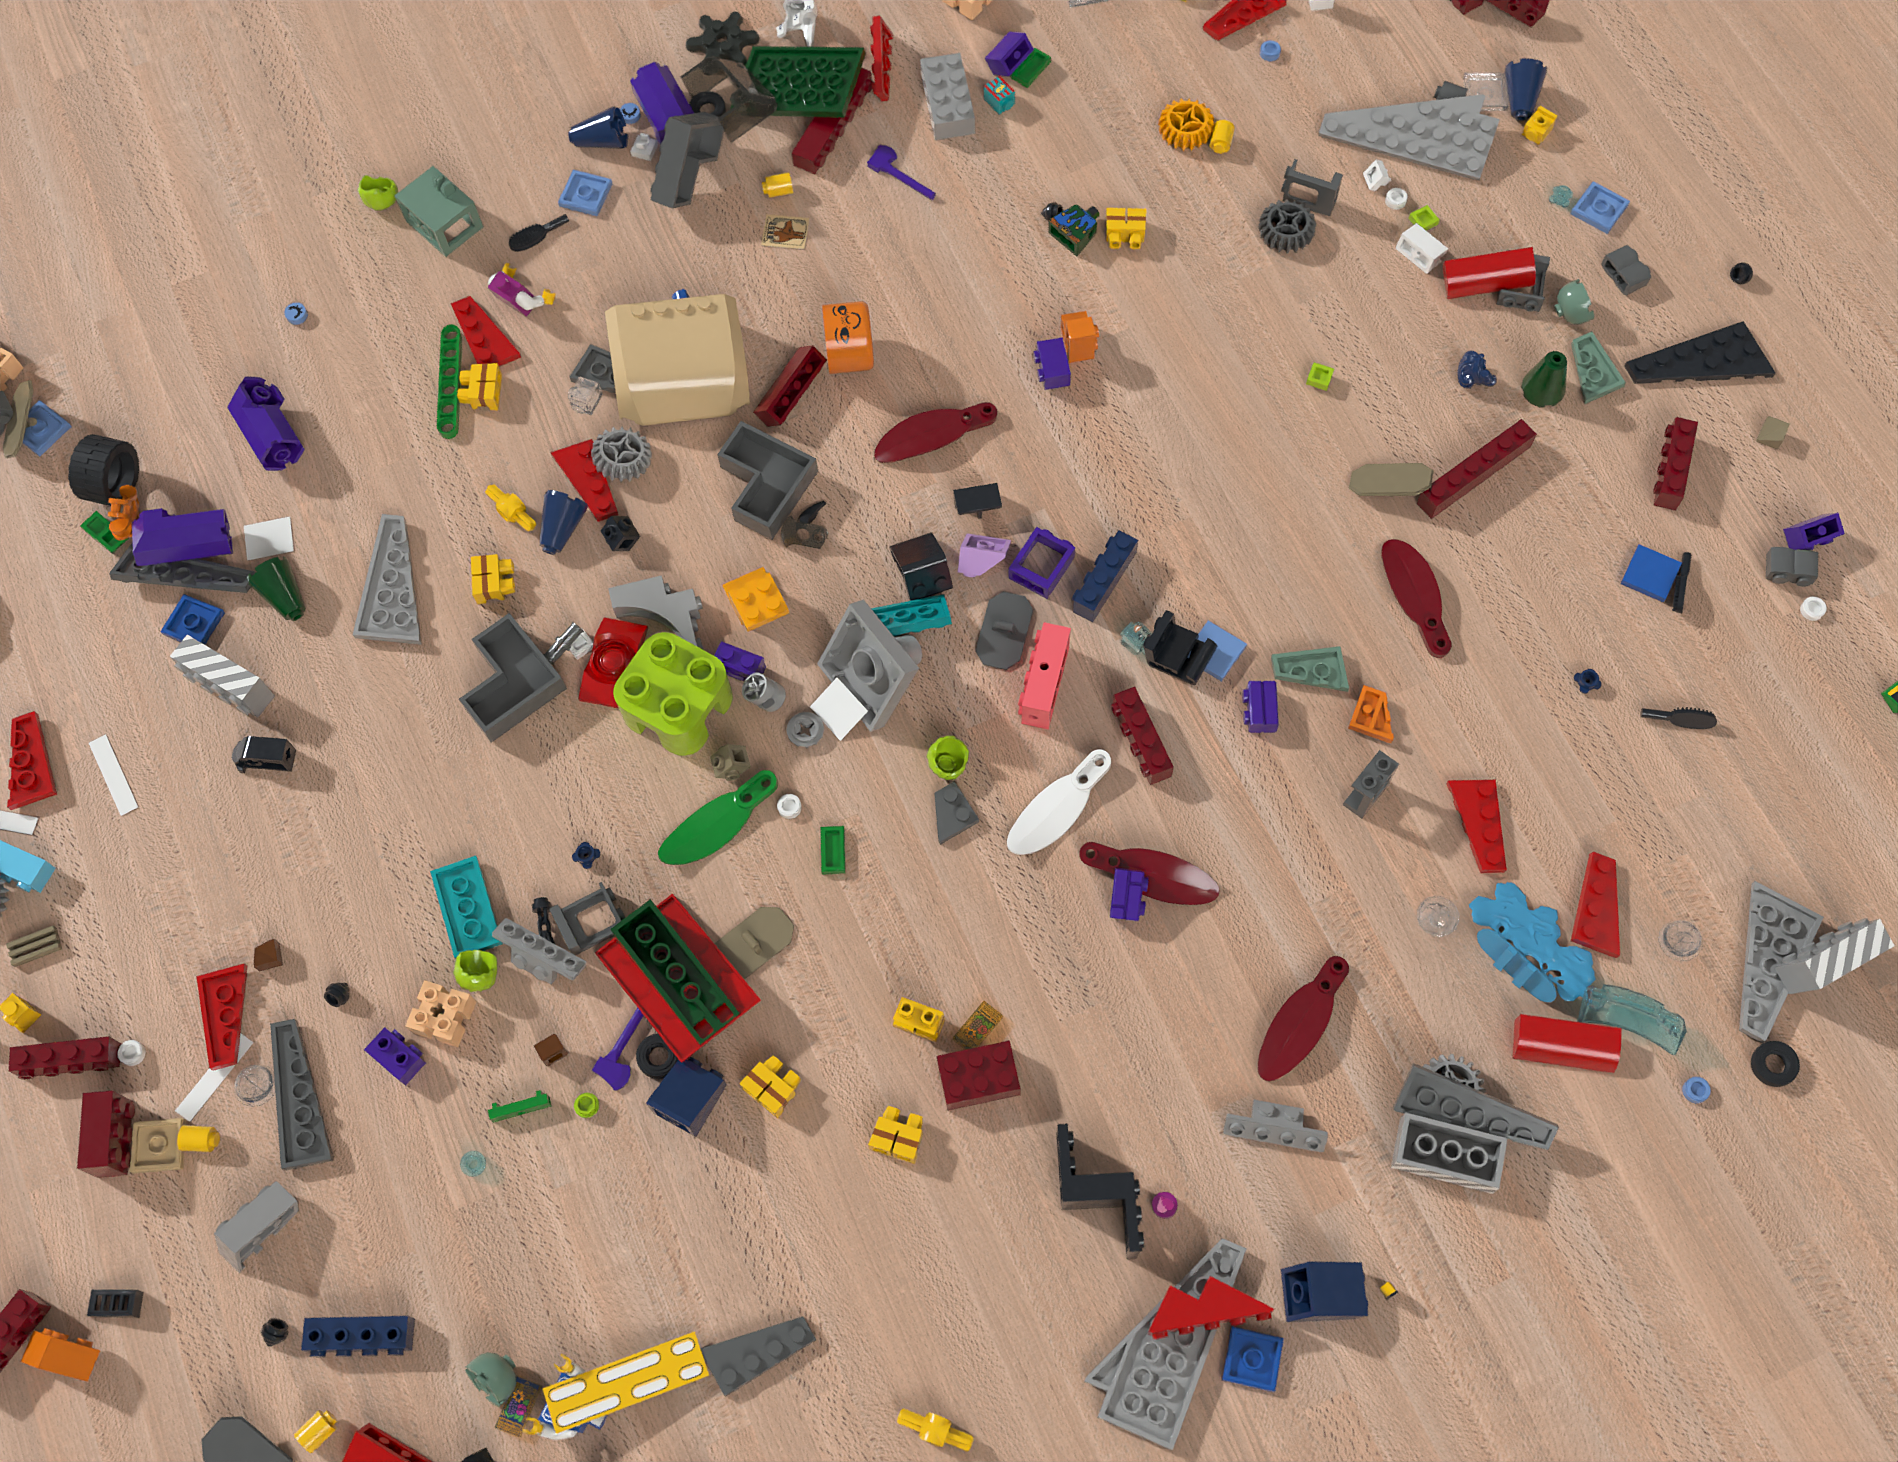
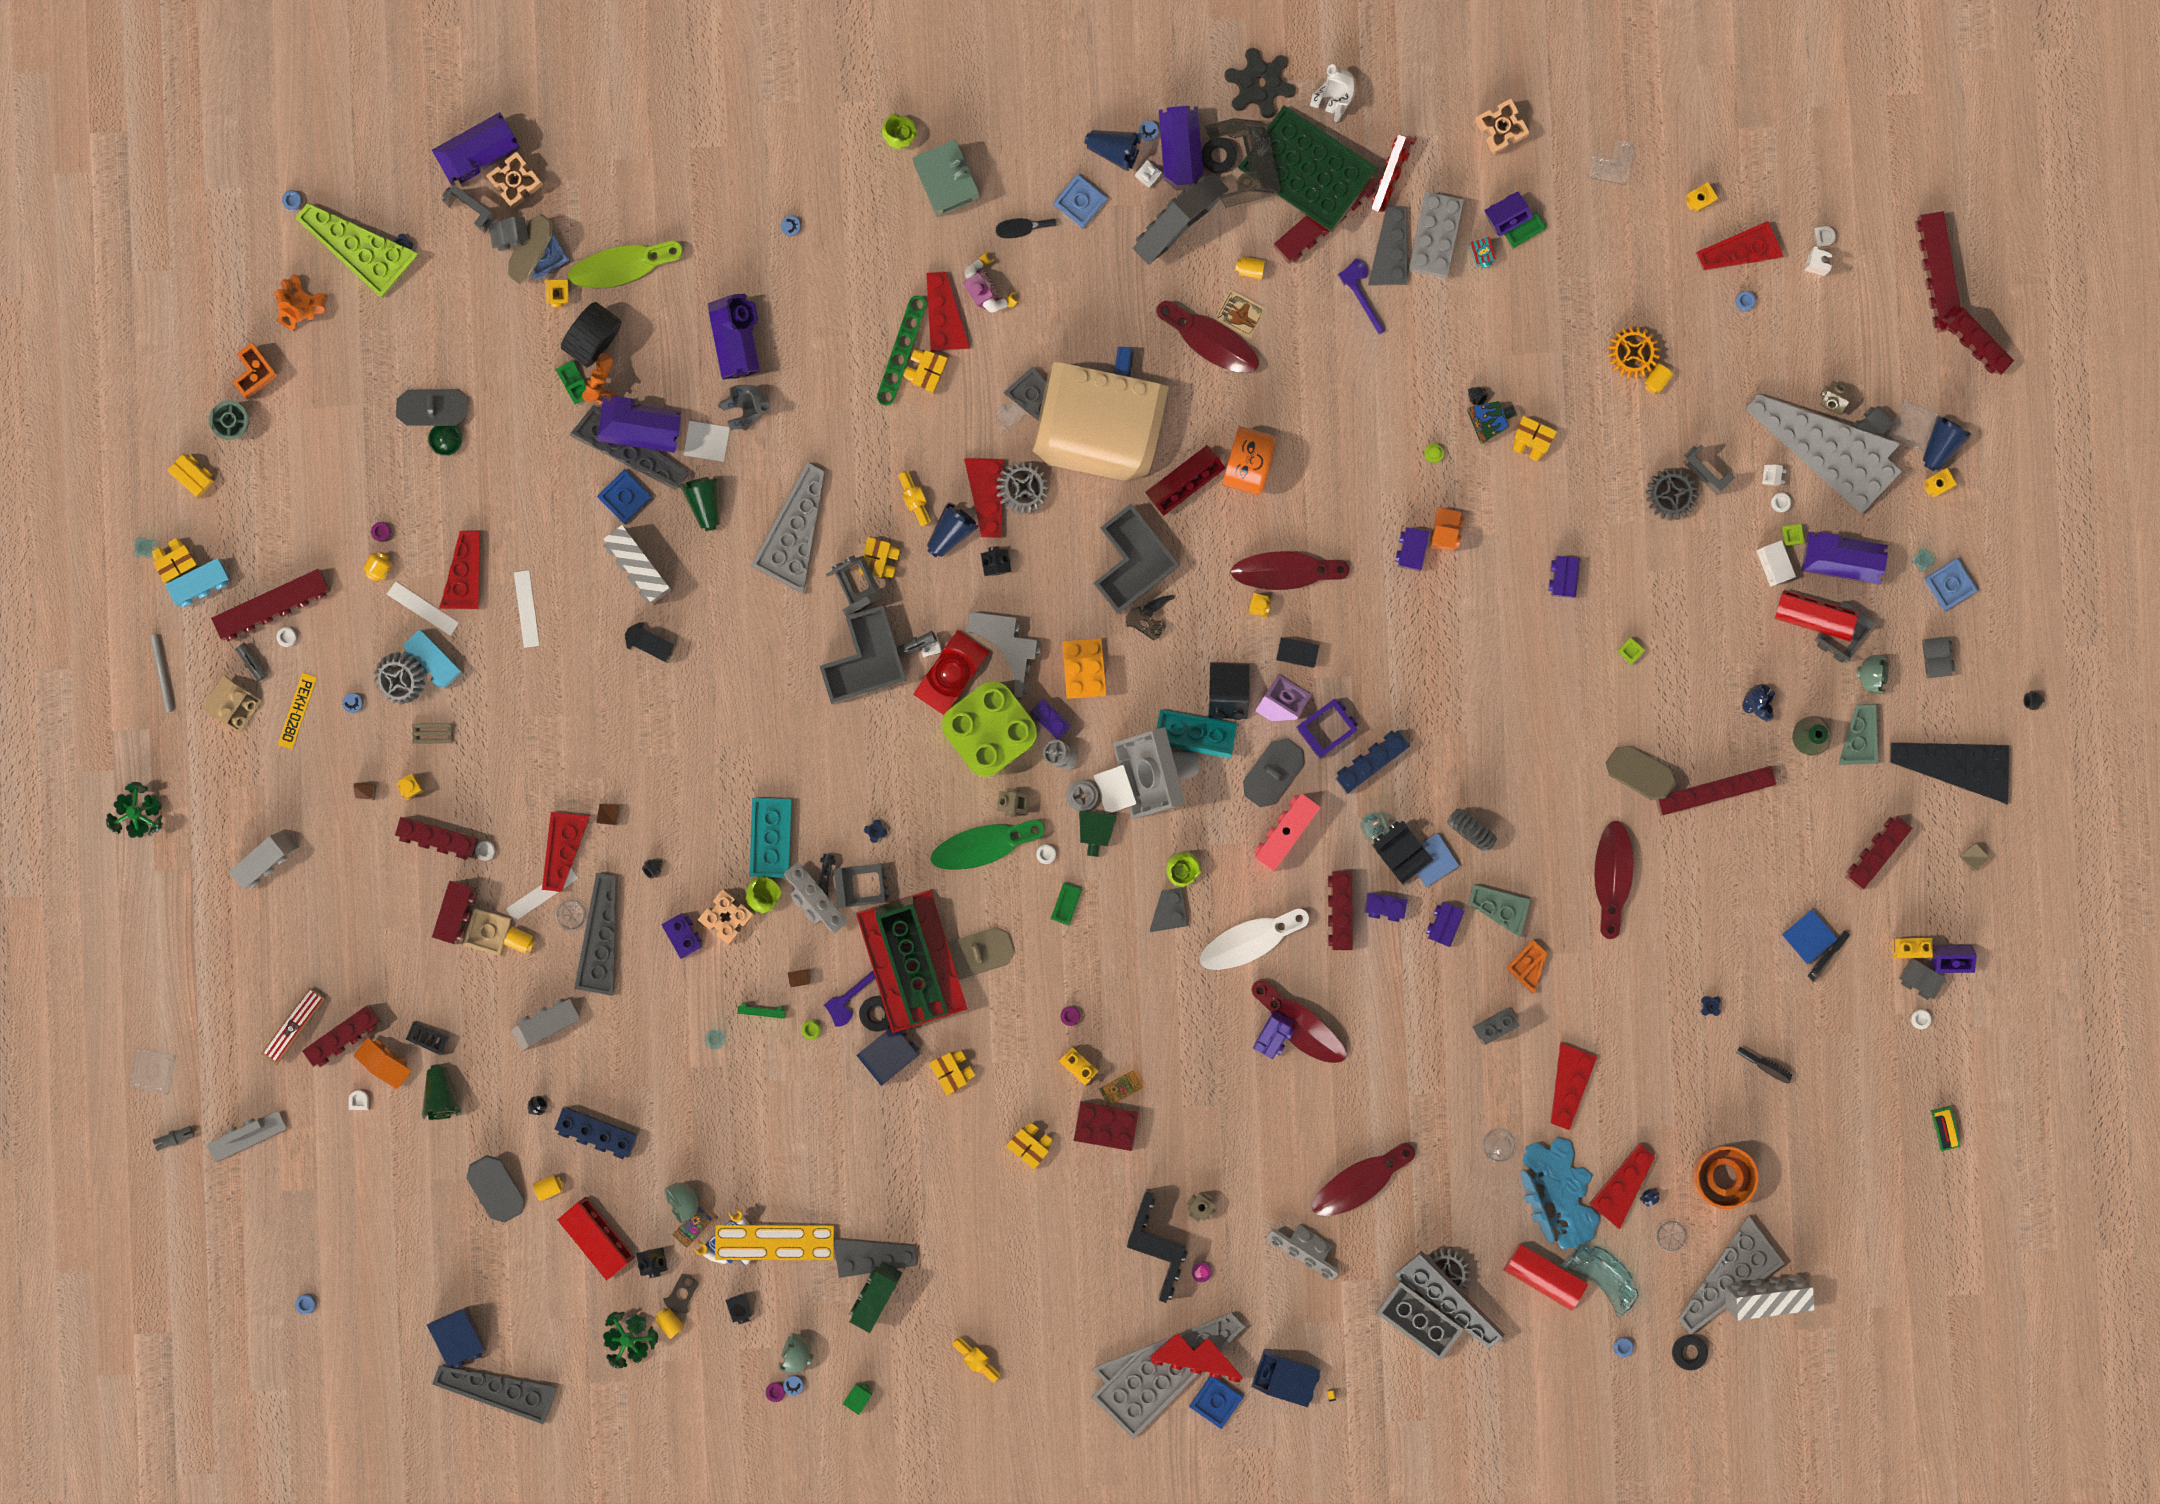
camera: 20 degrees right, 20 degrees up
none -> white tile [349,1090,369,1110]
none -> dark green cone [422,1064,461,1120]
none -> yellow brick [544,279,568,307]
none -> lime plant [568,241,683,288]
none -> dark grey piece [718,384,770,430]
none -> dark grey window [826,555,883,616]
none -> dark green brick [849,1262,902,1333]
none -> magenta tile [1061,1006,1080,1026]
none -> dark green torso [1079,811,1116,857]
none -> dark red plant [1156,301,1259,373]
none -> dark tan brick [1187,1193,1216,1222]
none -> yellow brick [1248,593,1272,618]
none -> dark purple brick [1364,893,1408,922]
none -> dark grey wing [1368,206,1407,286]
none -> lime plate [1424,444,1444,463]
none -> dark grey gear [1447,808,1497,852]
none -> dark purple brick [1548,556,1580,598]
none -> dark blue plate [1639,1188,1660,1207]
none -> orange piece [1692,1145,1759,1209]
none -> dark purple brick [1801,532,1888,585]
none -> dark tan brick [1820,380,1853,415]
none -> yellow hips [1892,938,1933,958]

